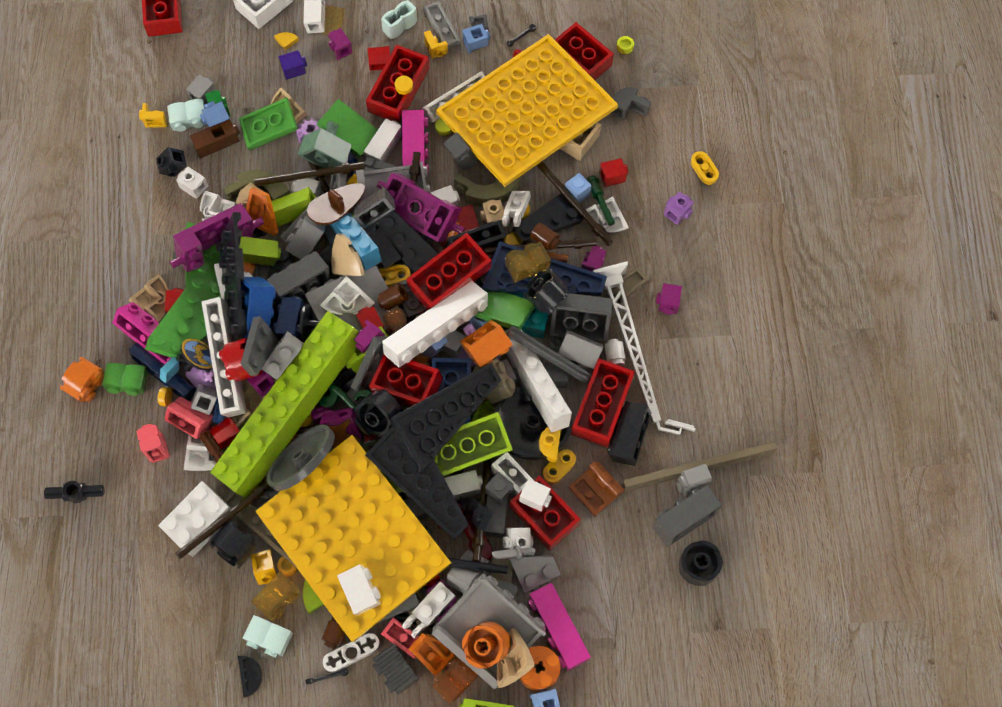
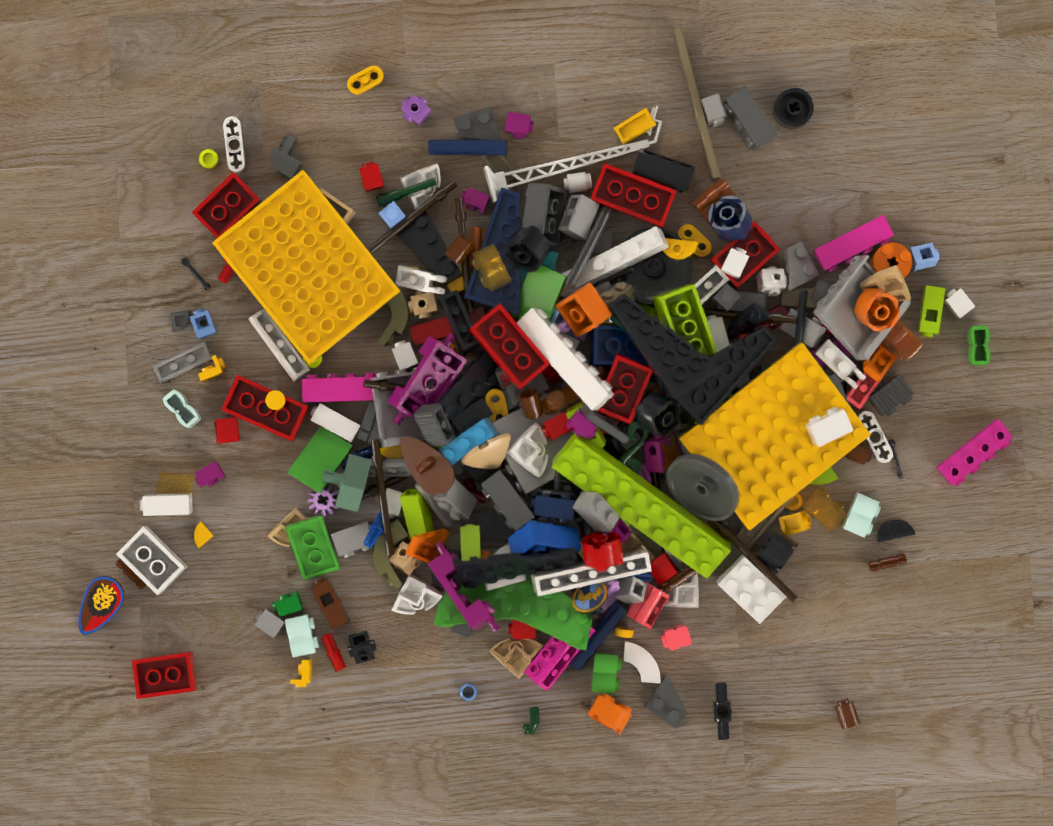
camera: 85 degrees left, 20 degrees up
medium azure tile [160,357,179,383] -> none
white brick [176,167,208,199] -> none
medium blue brick [200,101,230,127] -> none
dark grey wing [241,316,279,376] -> none
dark purple brick [278,50,307,80] -> none
dark grey brick [444,133,478,170] -> none
light grey piece [492,546,536,560] -> none
none -> white beam [223,116,246,173]
none -> red axle [321,633,347,672]
none -> light grey brick [331,521,373,558]
none -> blue axle [364,512,383,548]
none -> dark blue brick [428,140,508,156]
none -> dark grey wing [454,106,501,140]
none -> medium blue piece [460,683,477,701]
none -> dark green arm [523,707,540,735]
none -> yellow tile [614,108,657,145]
none -> white tile [623,641,661,684]
none -> dark grey wing [644,676,687,729]
none -> dark blue brick [708,196,752,241]
none -> reddish brown brick [835,698,860,729]
none -> reddish brown axle [869,553,907,572]

